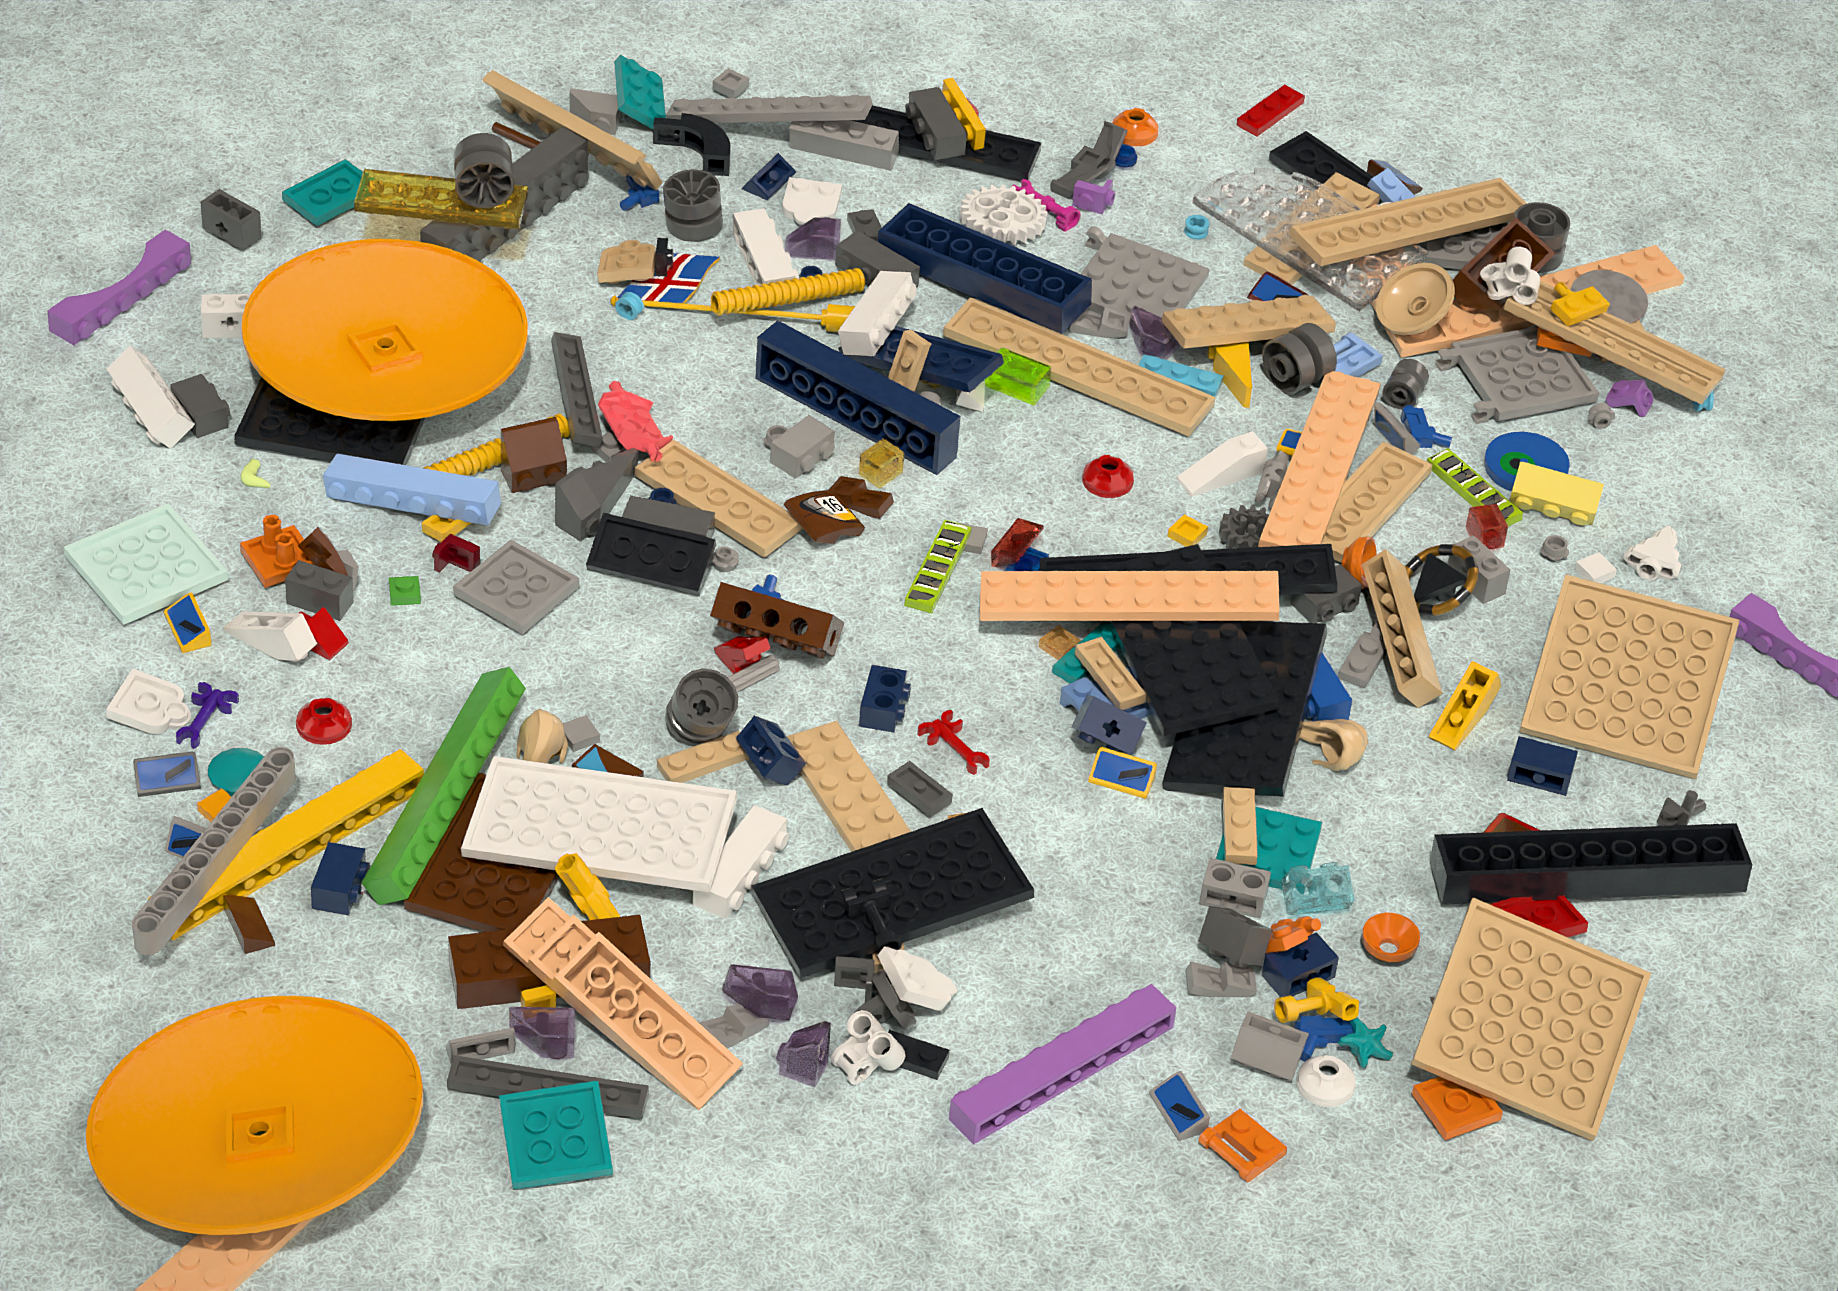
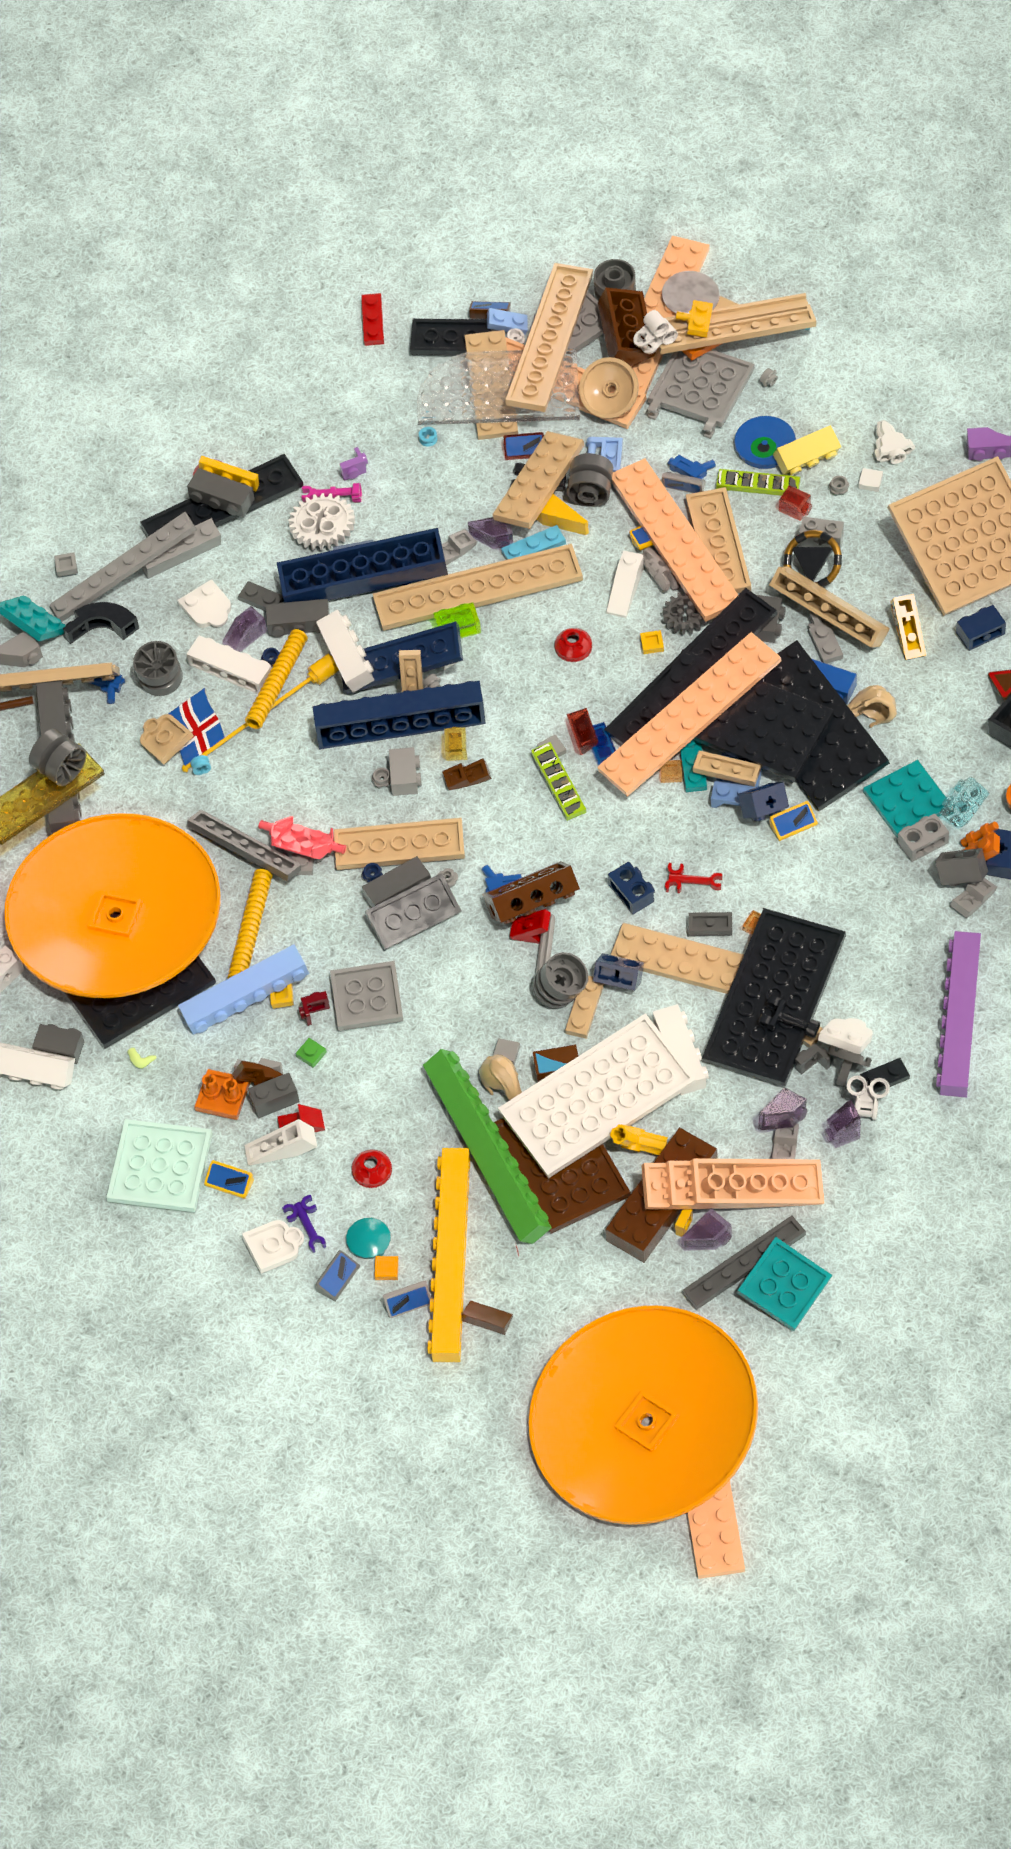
camera: 35 degrees left, 15 degrees up
light grey beam [132,747,296,955] -> none
dark blue brick [311,842,370,916] -> none
light grey slope [446,1027,515,1064] -> none
reddish brown slope [501,417,567,493] -> none
dark grey wedge [555,448,638,542] -> none
black plate [656,238,674,277] -> none
dark blue slope [741,153,797,200] -> none
reddish brown slope [783,490,866,544] -> none
dark grey plate [1050,121,1128,199] -> none
light grey plate [1081,226,1209,337] -> none
orange piece [1112,108,1159,146] -> none
clear blue plate [1115,144,1138,168] -> none
tan plate [1223,787,1257,865] -> none
orange piece [1342,536,1377,590] -> none
dark grey wheel [1382,359,1429,410] -> none
medium lavender bracket [1606,379,1653,417] -> none

